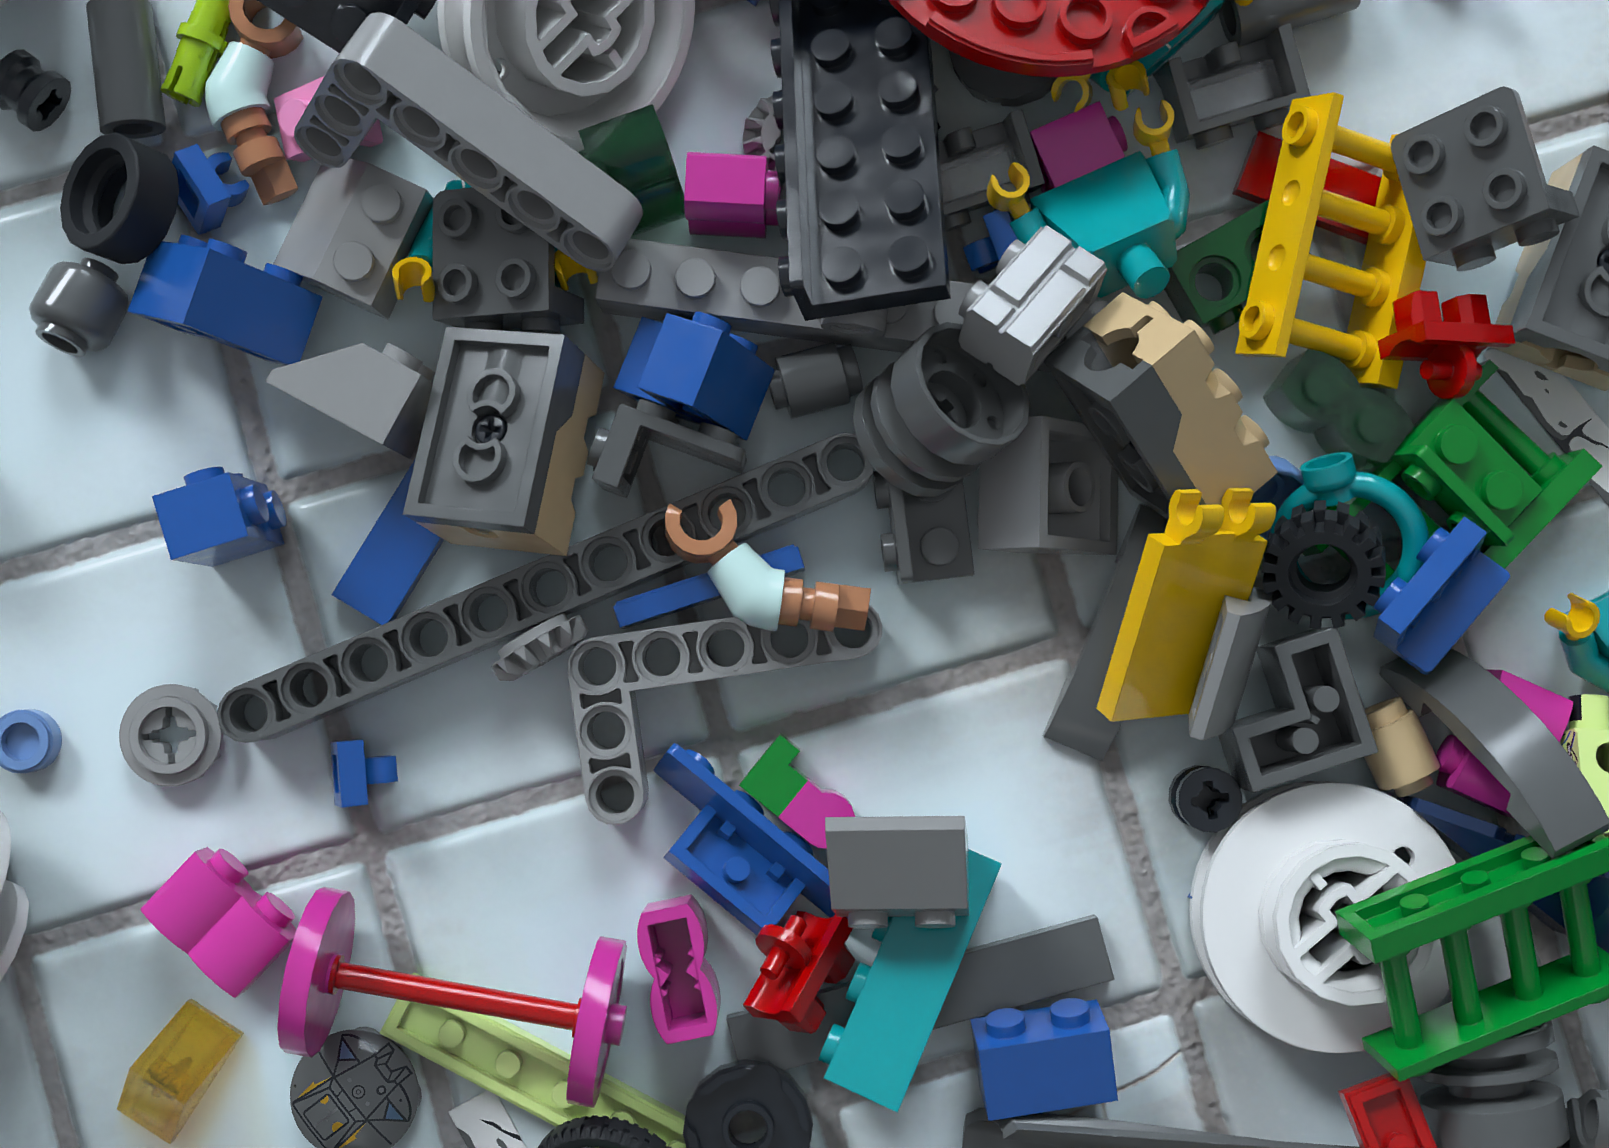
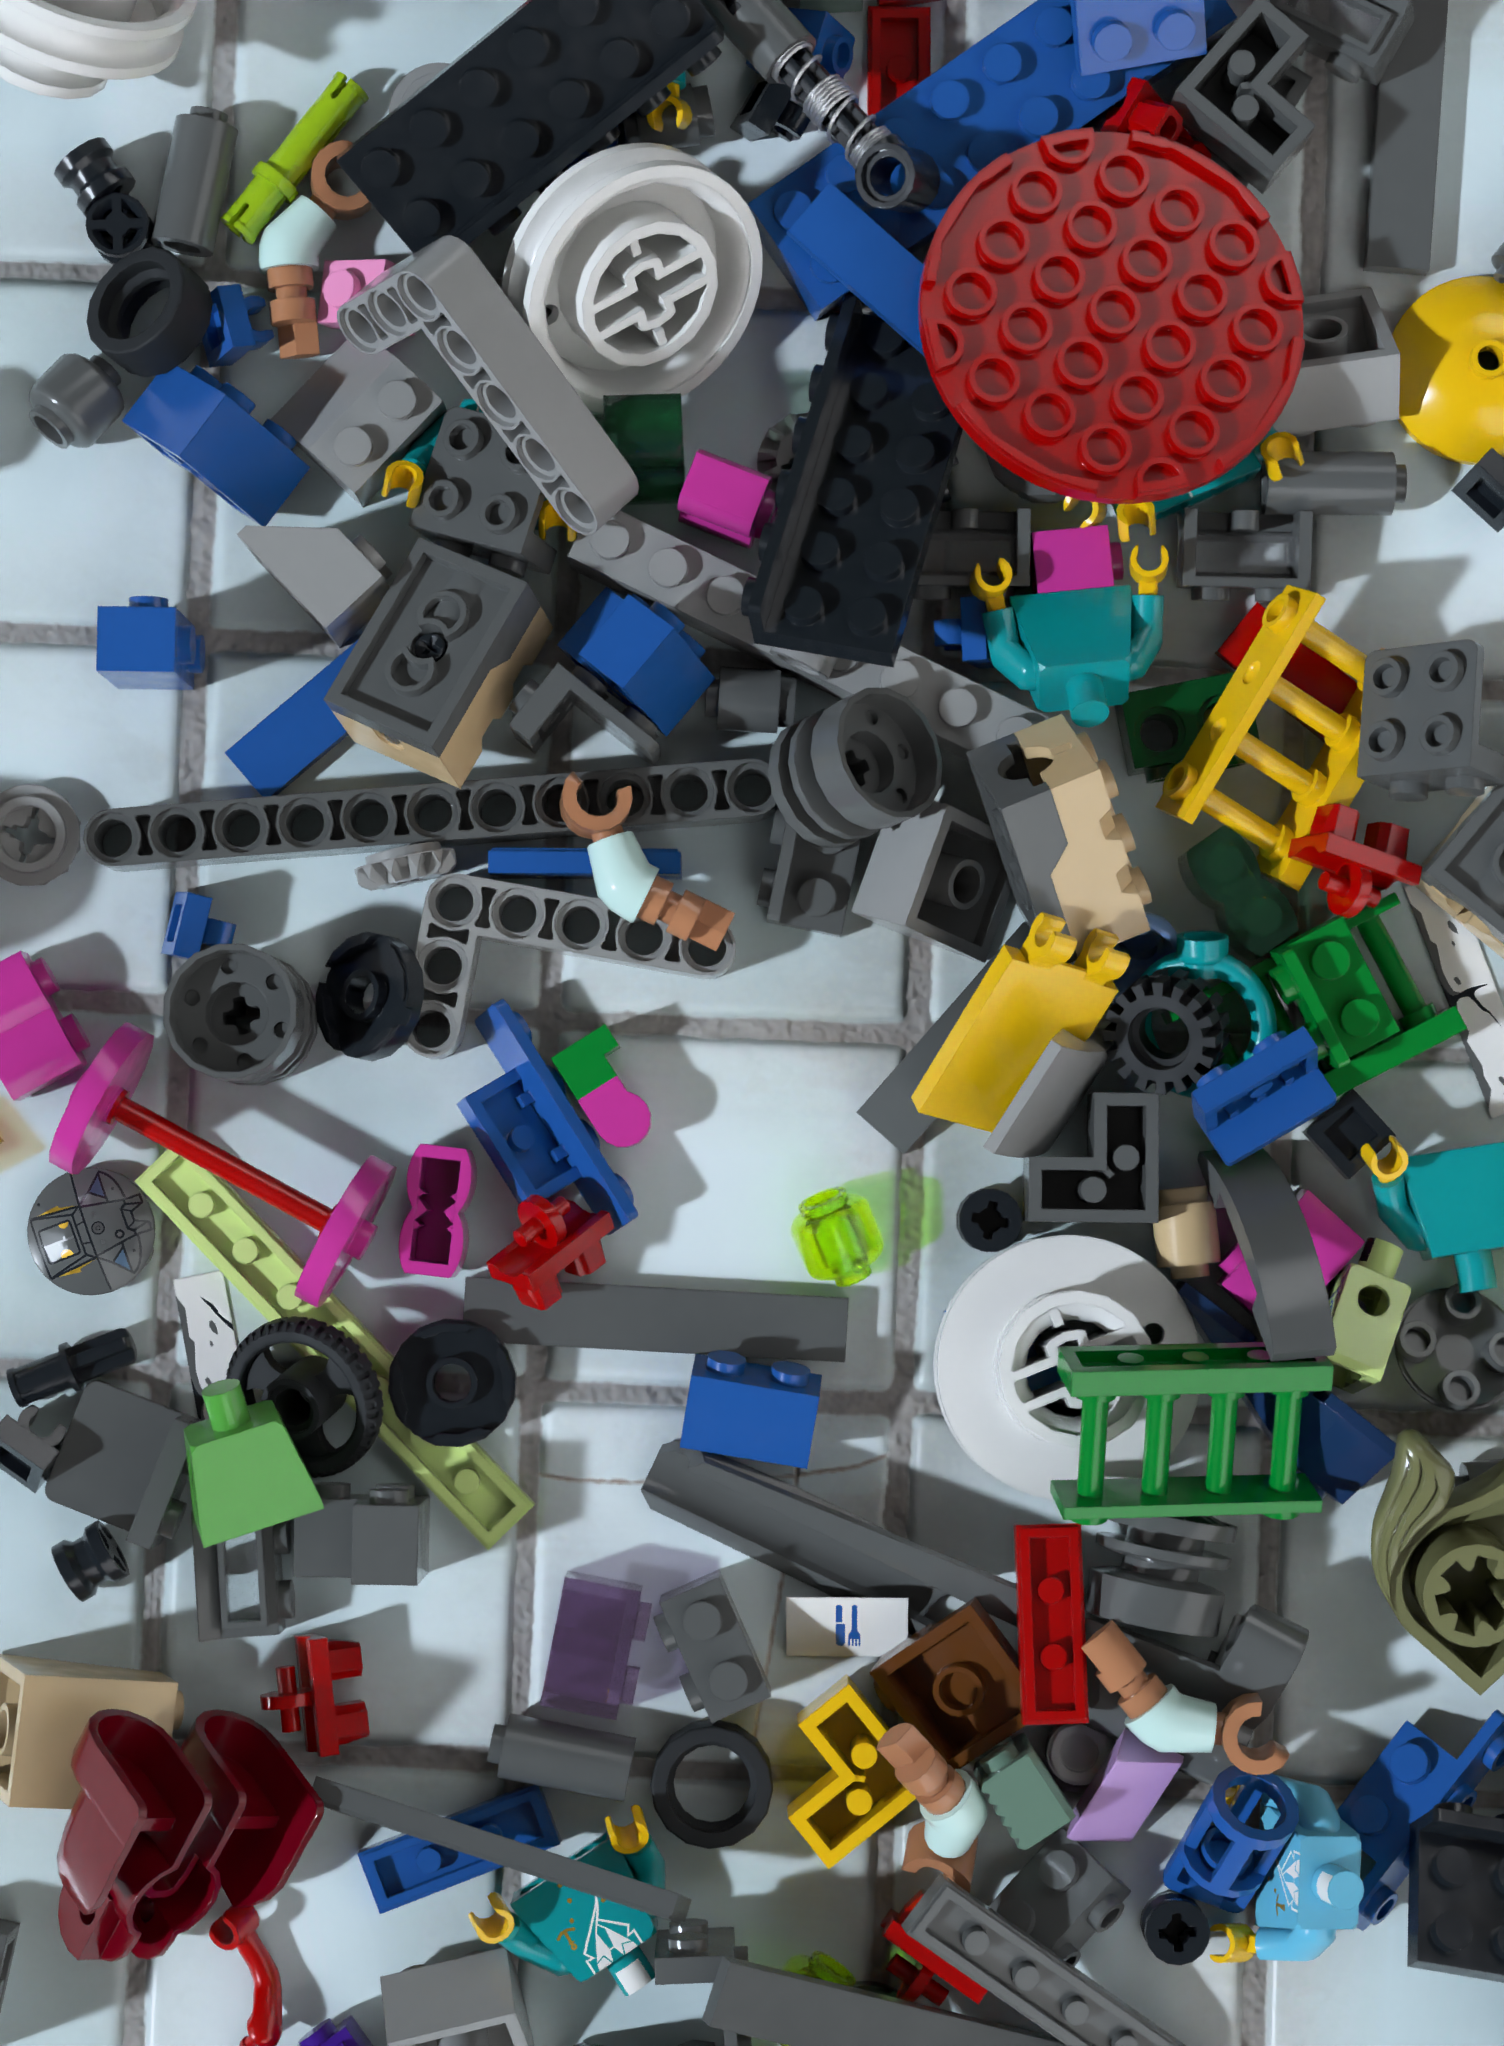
camera: 20 degrees right, 0 degrees up
teal brick [818,849,1002,1113] -> none
light grey slope [825,816,969,929] -> none
light grey brick [958,225,1107,386] -> none
none -> black wheel [85,192,155,265]
none -> dark grey wheel [163,944,318,1085]
none -> black tile [315,932,424,1061]
none -> clear neon green head [791,1187,884,1287]
none -> black tile [1302,1089,1396,1179]

